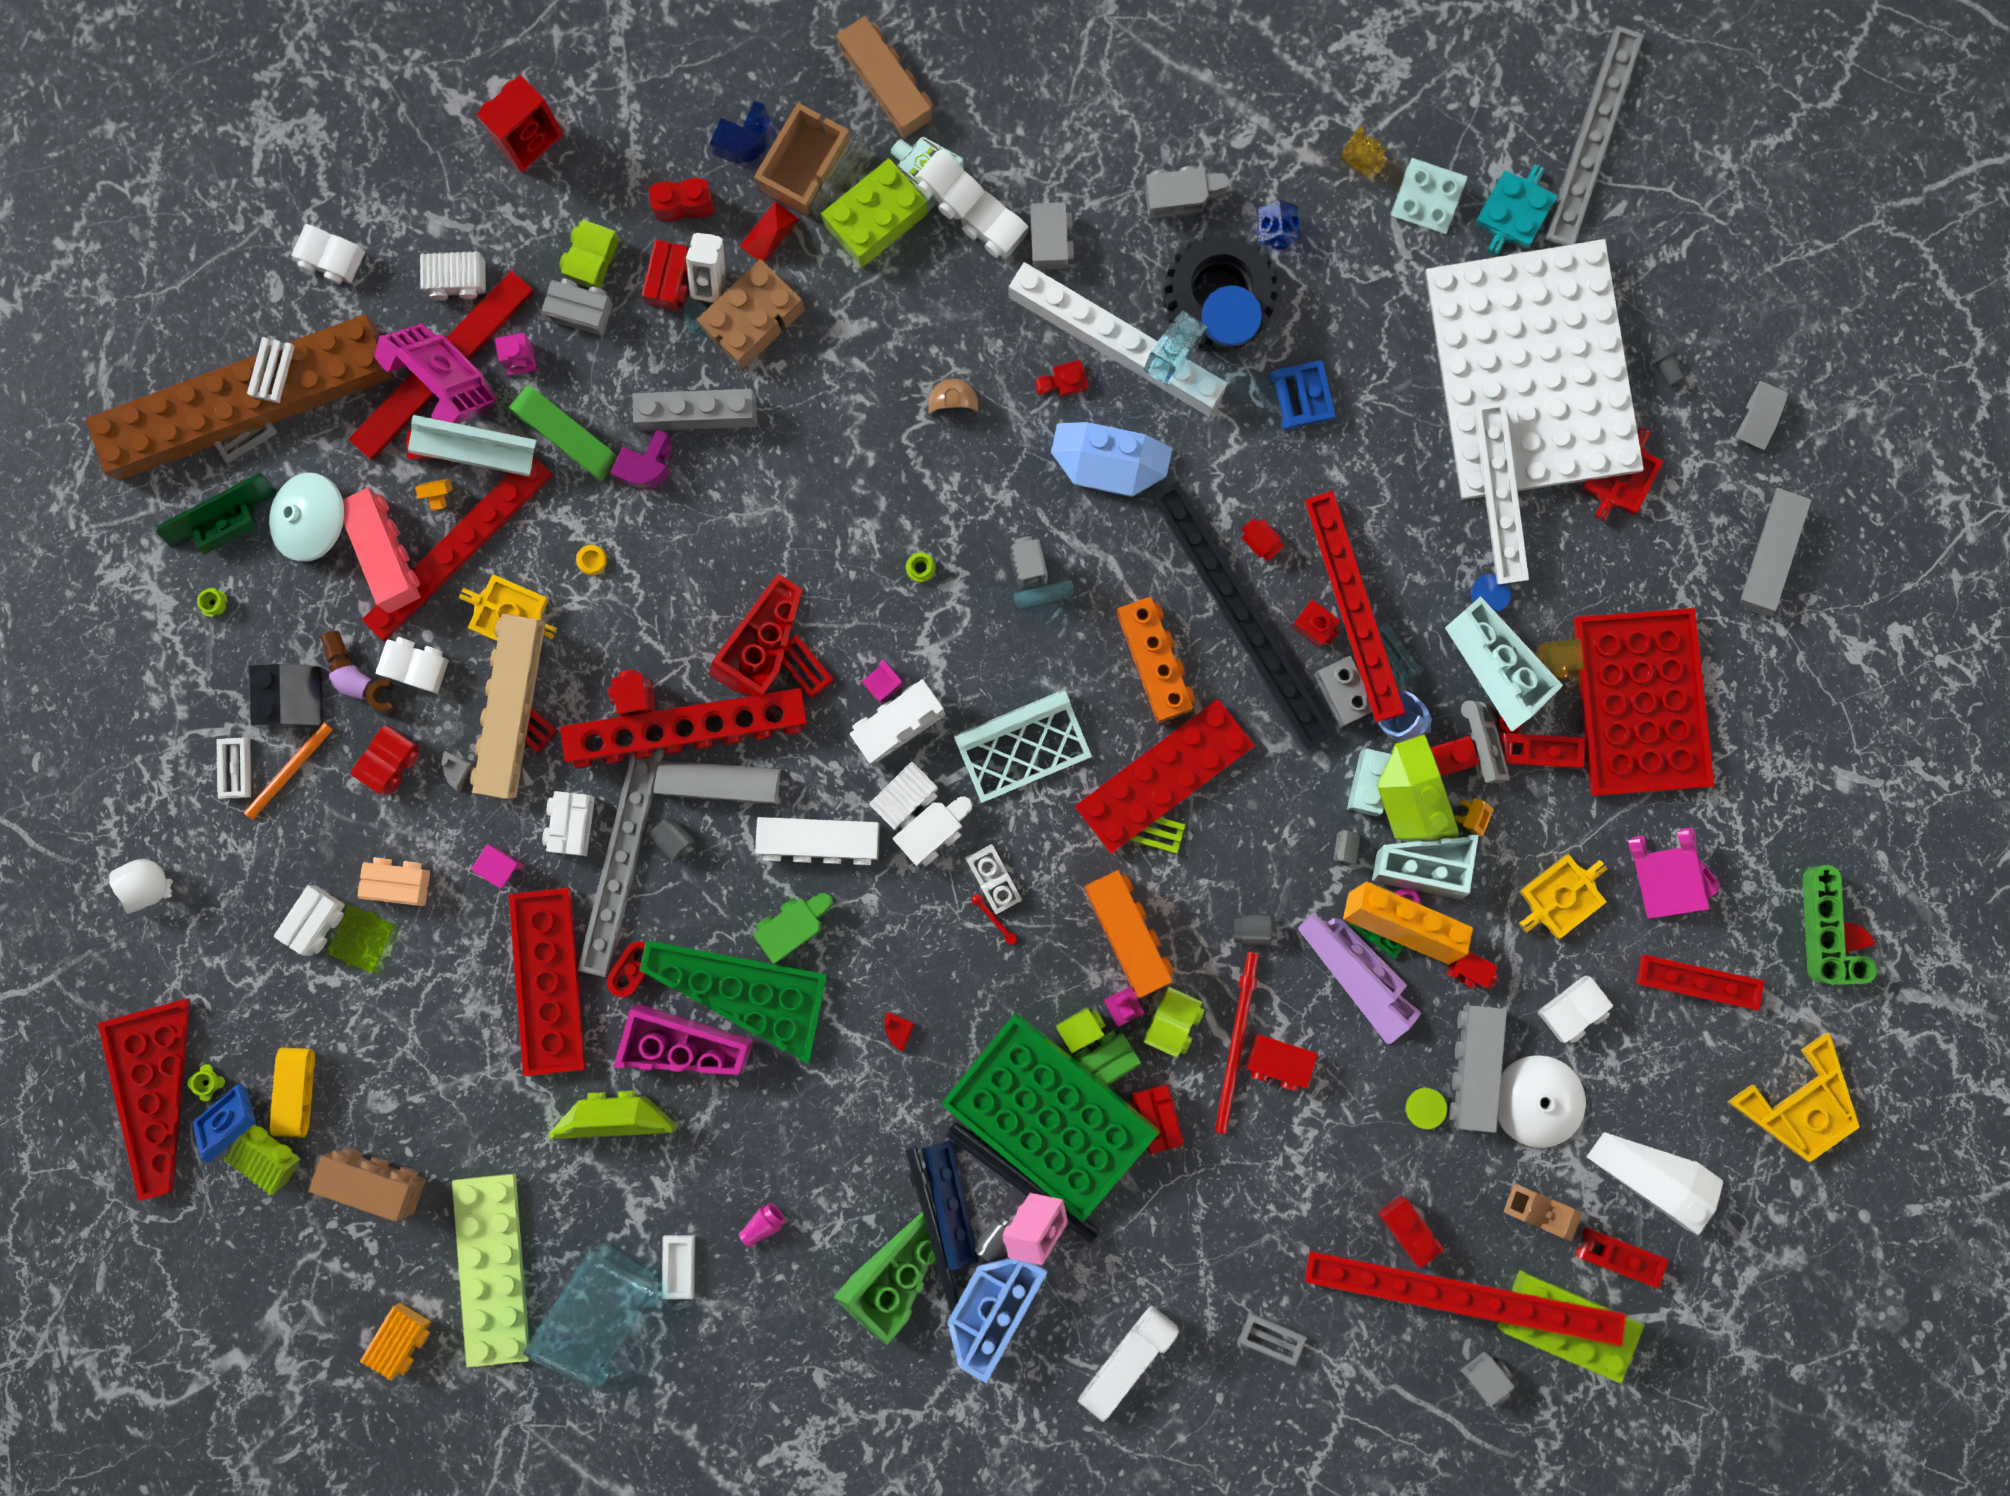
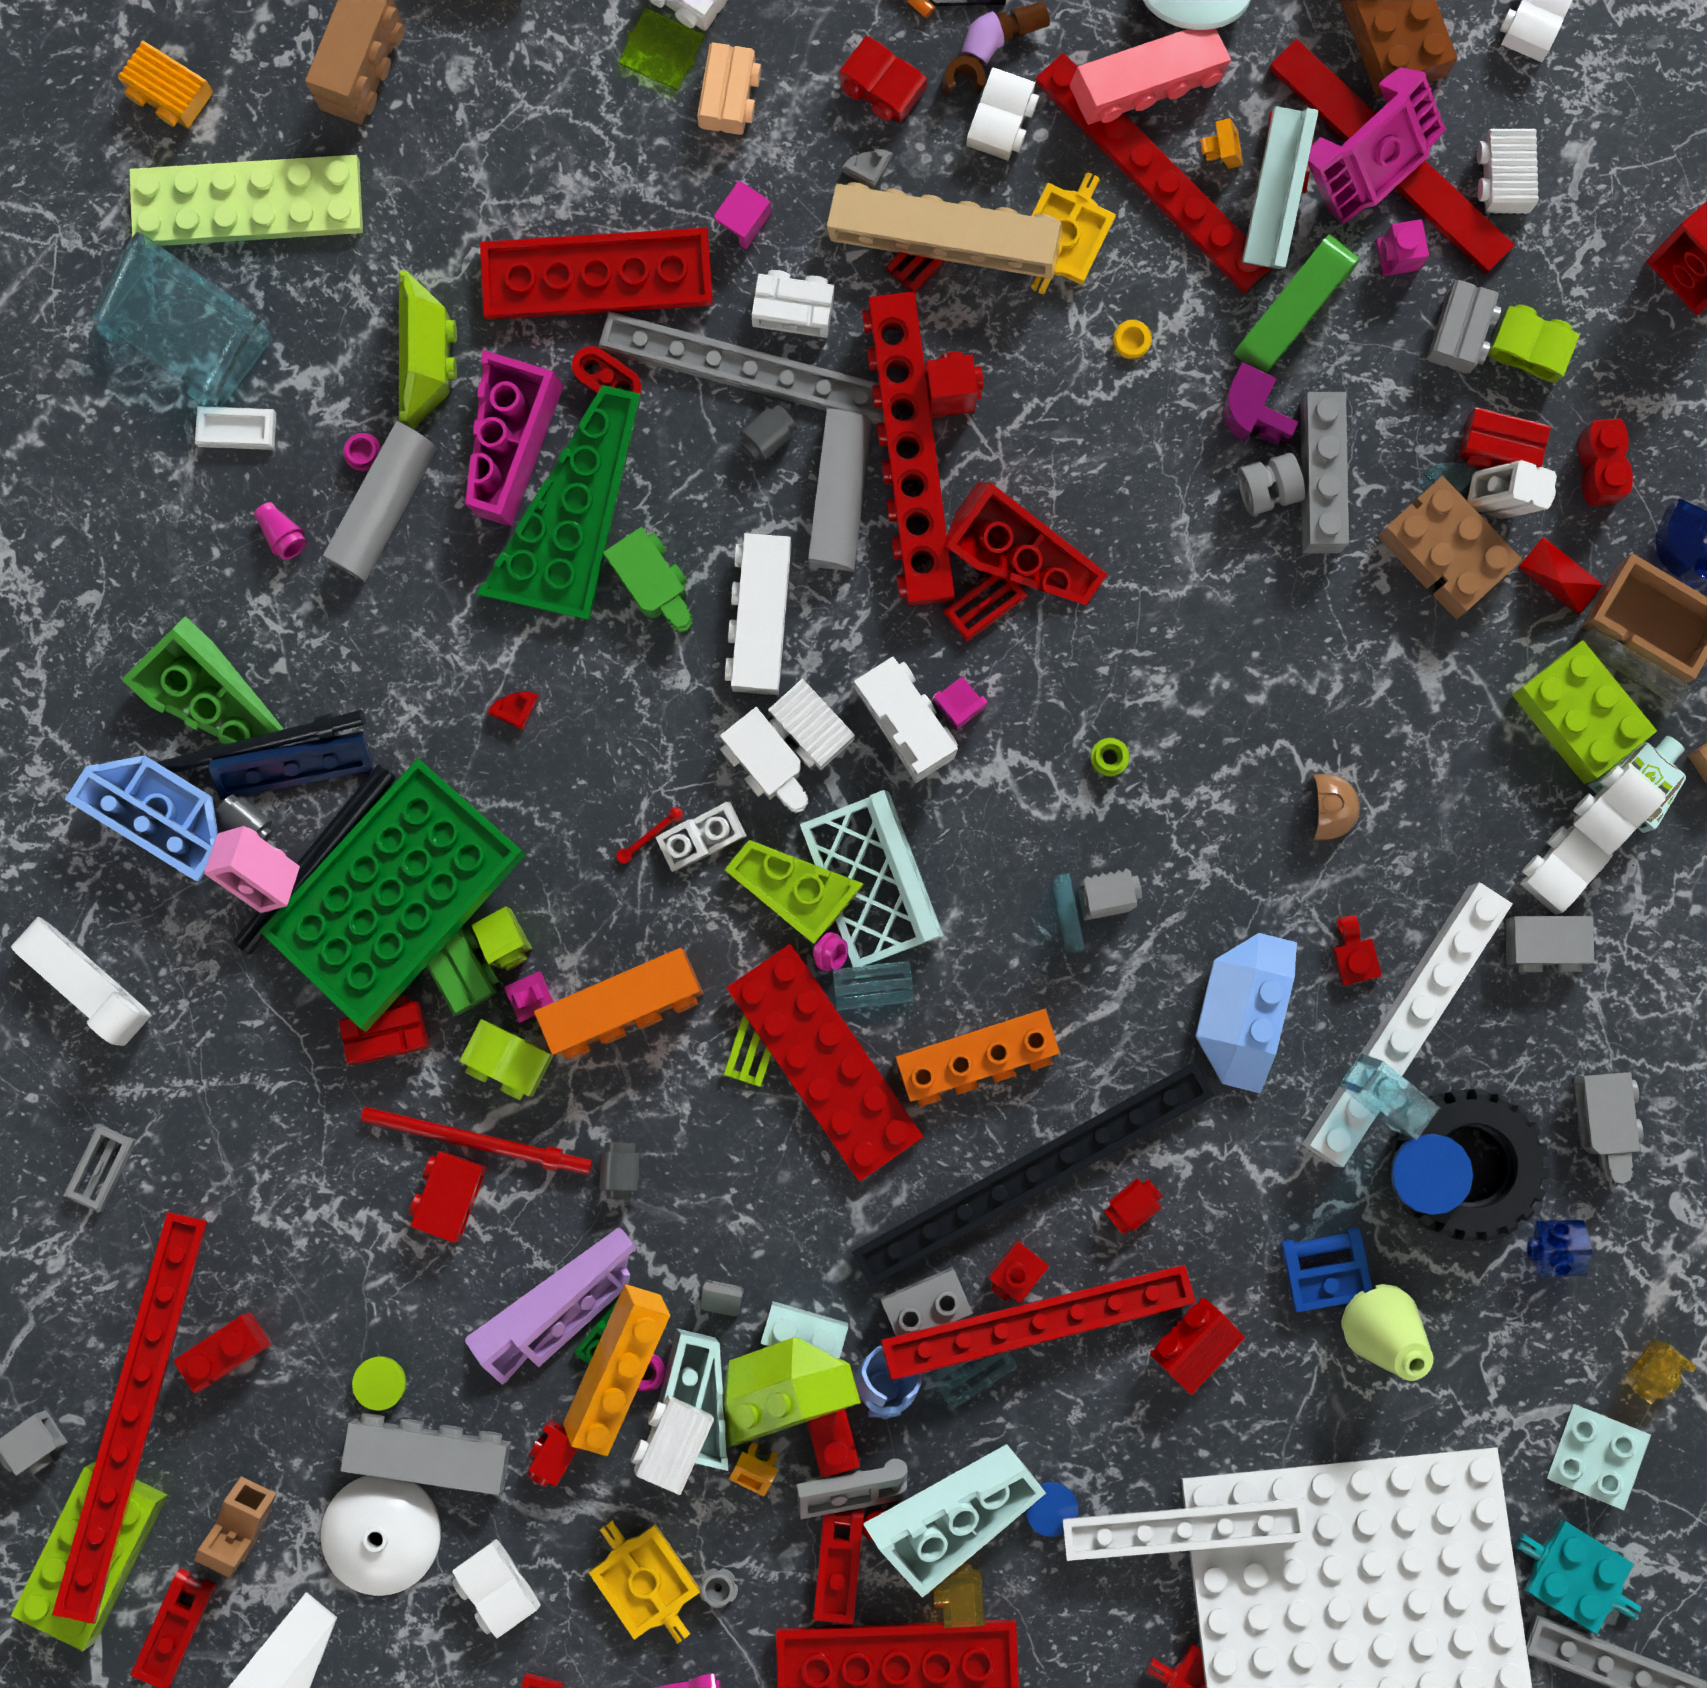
camera: 85 degrees right, 0 degrees up
none -> light grey brick [323,421,438,582]
none -> dark pink plate [343,433,382,472]
none -> white brick [631,1395,714,1495]
none -> light grey plate [699,1568,738,1608]
none -> lime wing [725,840,865,944]
none -> dark pink plate [813,932,848,971]
none -> clear light blue tile [832,961,915,1011]
none -> red brick [1150,1298,1246,1395]
none -> light grey wheel [1237,453,1306,516]
none -> yellowish green cone [1341,1284,1433,1381]

